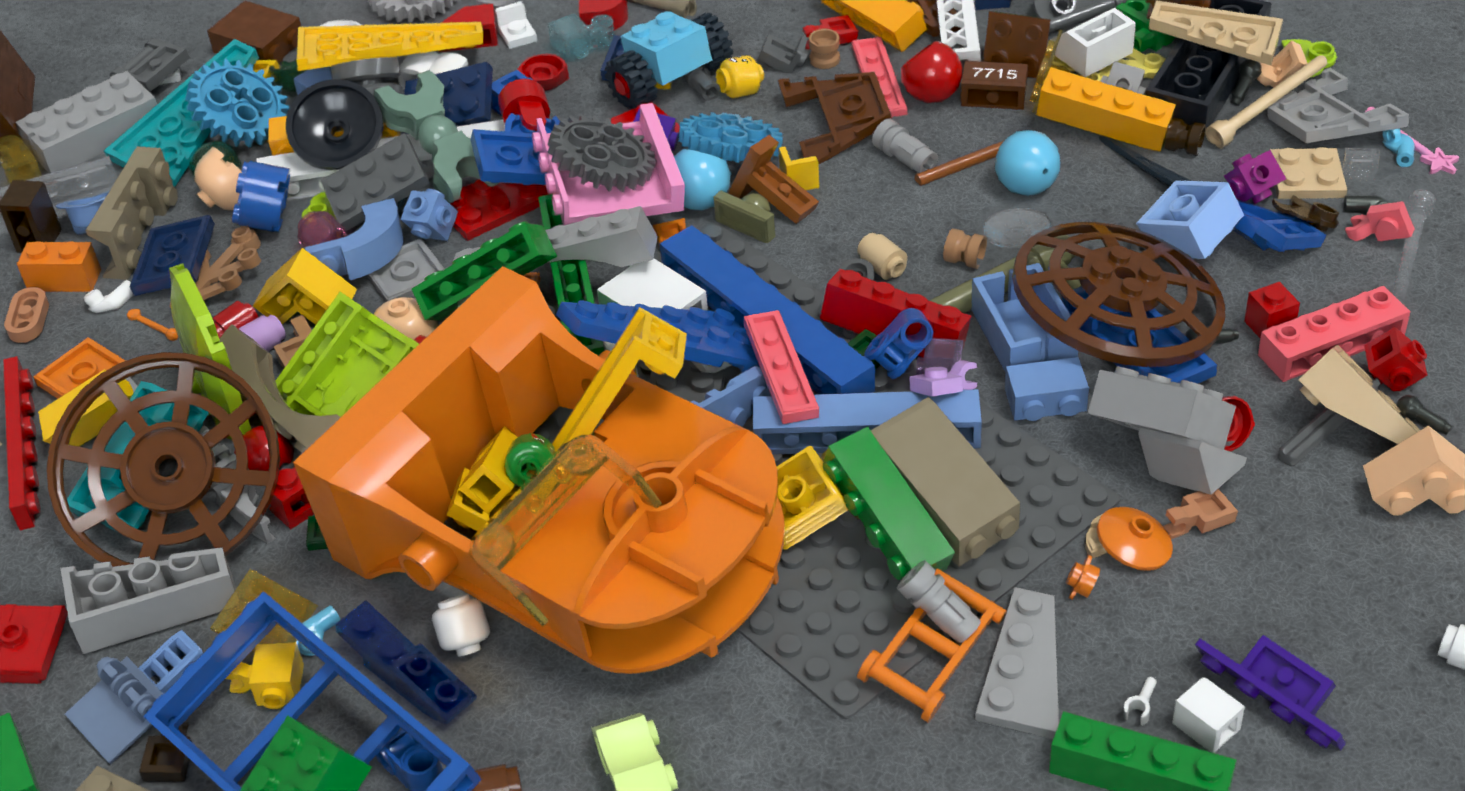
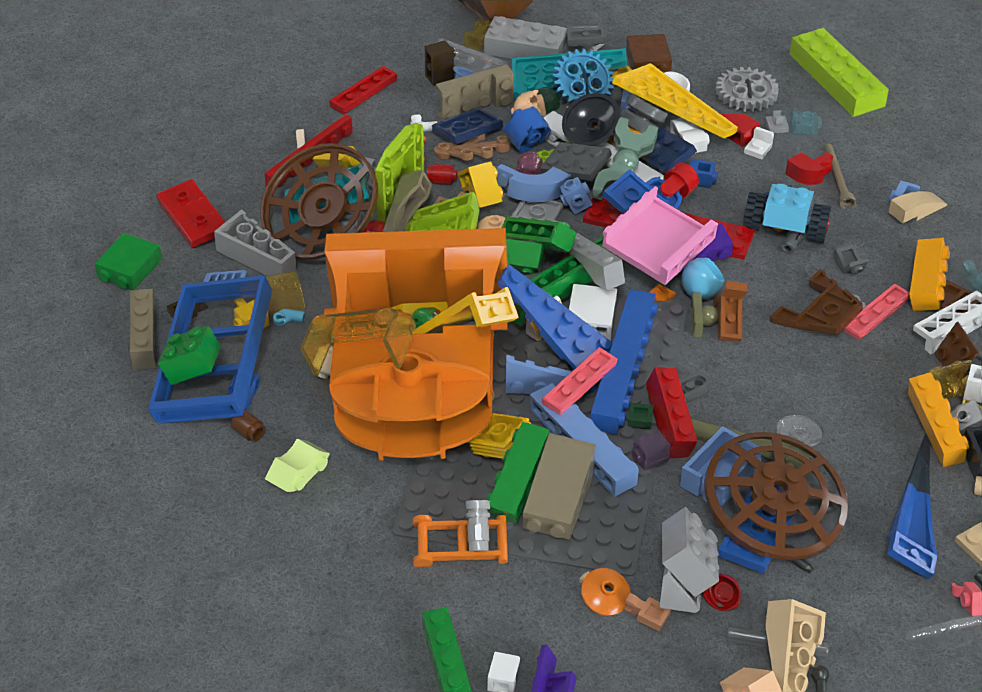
camera: 50 degrees right, 0 degrees up
nougat plate [4,287,49,343] -> none
orange brick [17,241,101,292] -> none
orange plate [33,337,132,399] -> none
sand blue hinge [65,657,163,764] -> none
lavender brick [238,315,286,352] -> none
clear blue slope [335,600,477,725] -> none
red hat [517,54,569,91] -> none
dark grey gear [547,114,657,192] -> none
clear light blue brick [548,13,616,62] -> none
dark azure gear [679,112,783,163] -> none
yellow head [716,55,764,99] -> none
yellow panel [779,146,819,190] -> none
red plate [803,15,858,49] -> none
medium nougat wheel [809,29,840,69] -> none
tan brick [857,233,907,280] -> none
blue piece [864,308,933,379] -> none
light grey axle [872,119,938,173] -> none
red helmet [901,41,963,103] -> none
lavender plate [910,360,977,397] -> none
dark orange bar [914,140,1005,186] -> none
medium nougat wheel [943,228,987,269] -> none
reddish brown brick [961,61,1028,110] -> none
light grey wing [975,587,1059,739] -> none
medium azure helmet [995,130,1060,196] -> none
medium blue brick [1005,357,1089,421] -> none
orange plate [1066,554,1100,600] -> none
white hand [1124,677,1157,726] -> none
light blue brick [1136,180,1244,259] -> none
dark brown wheel [1165,117,1206,156] -> none
magenta brick [1224,150,1286,204] -> none
red brick [1244,281,1300,338] -> none
coral brick [1258,286,1411,382] -> none
dark brown plate [1272,195,1339,231] -> none
red brick [1364,327,1428,391] -> none

